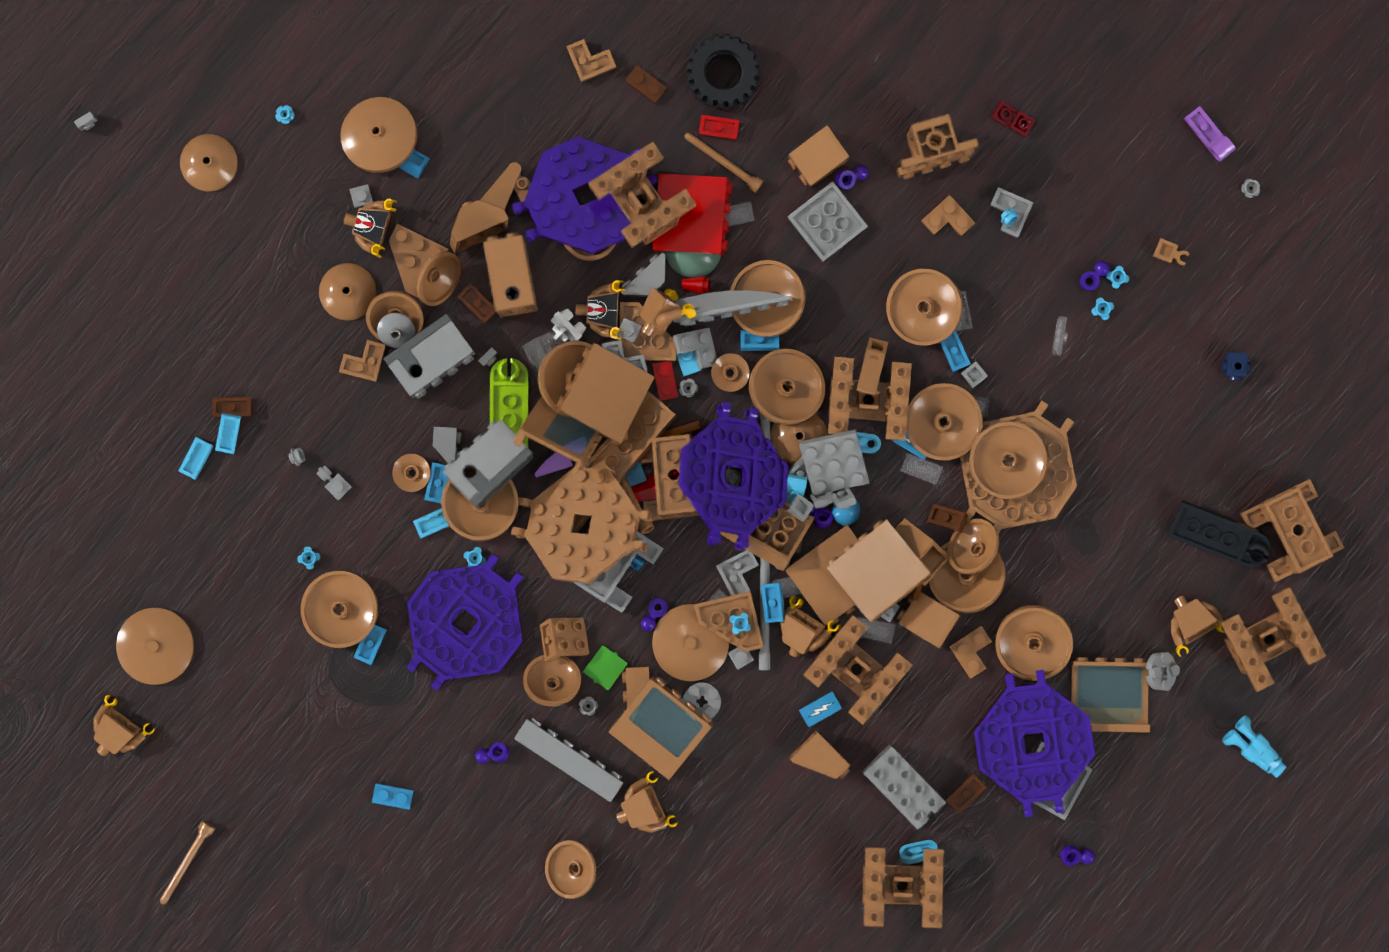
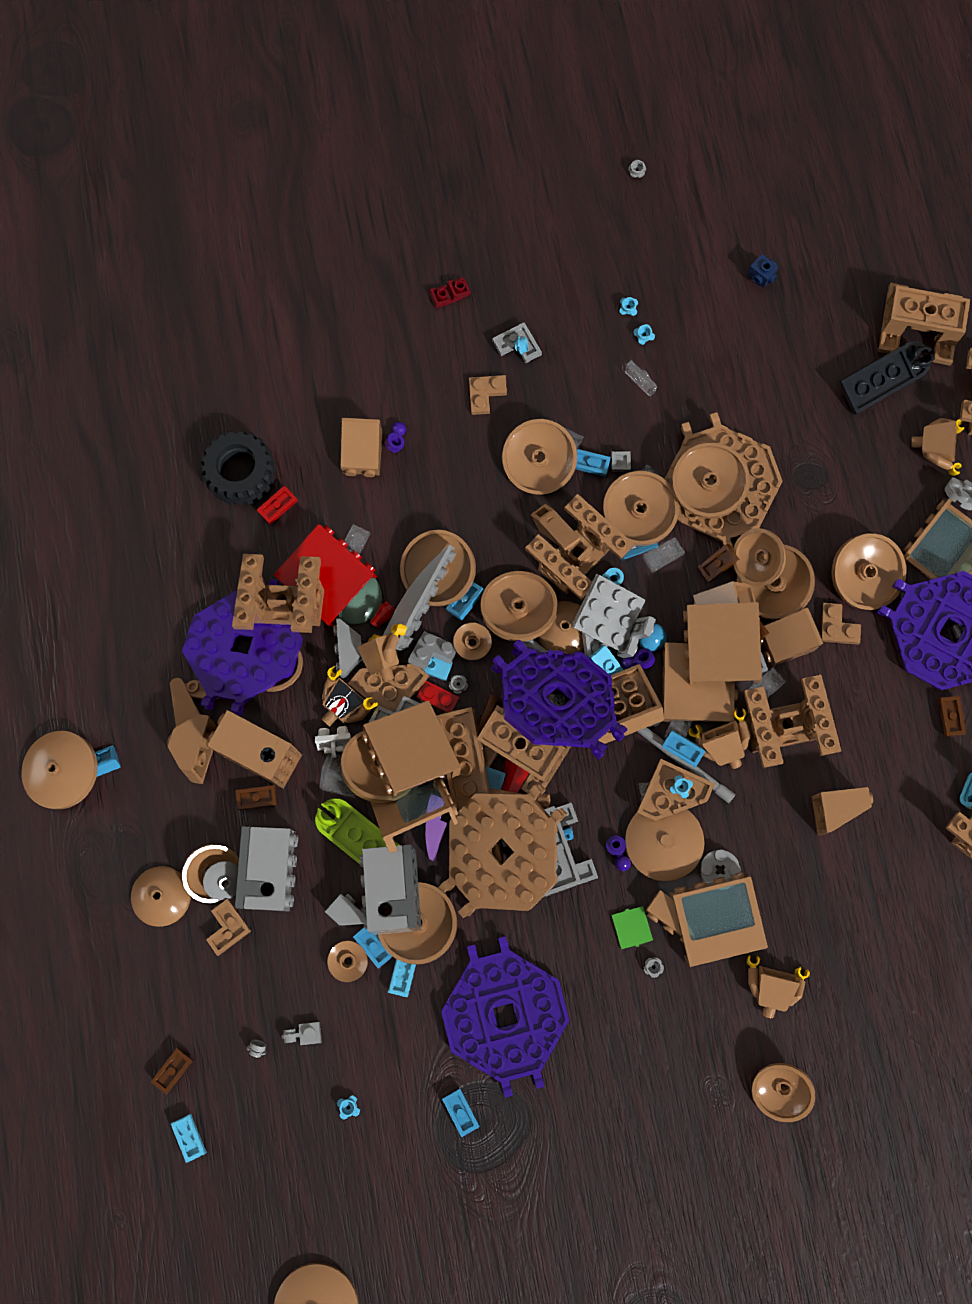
camera: 50 degrees left, 10 degrees down
medium azure plate [215,412,241,454] -> none
medium nougat dish [301,571,378,648] -> none
torso [344,199,397,258] -> none
light grey plate [349,184,373,208] -> none
dark azure plate [372,783,414,810] -> none
medium nougat plate [389,224,449,298] -> none
medium nougat dish [417,251,461,306] -> none
medium azure plate [464,547,486,567] -> none
dark purple plate [475,742,510,764] -> none
light grey plate [478,347,498,367] -> none
light grey brick [514,718,624,802] -> none
medium nougat dish [523,655,581,706] -> none
medium nougat bracket [540,618,589,662] -> none
medium nougat plate [566,39,616,82] -> none
light grey plate [617,318,642,344] -> none
reddish brown plate [625,65,667,104] -> none
medium nougat piece [684,133,764,193] -> none
light grey plate [716,550,758,595] -> none
light grey plate [728,647,754,670] -> none
light grey plate [787,181,868,262] -> none
light grey plate [787,494,814,522] -> none
dark azure slope [799,692,842,727] -> none
light grey piece [861,744,946,829] -> none
medium nougat piece [896,114,978,179] -> none
dark purple plate [1079,261,1110,291] -> none
medium nougat plate [1152,238,1189,266] -> none
medium lavender plate [1184,106,1236,162] -> none

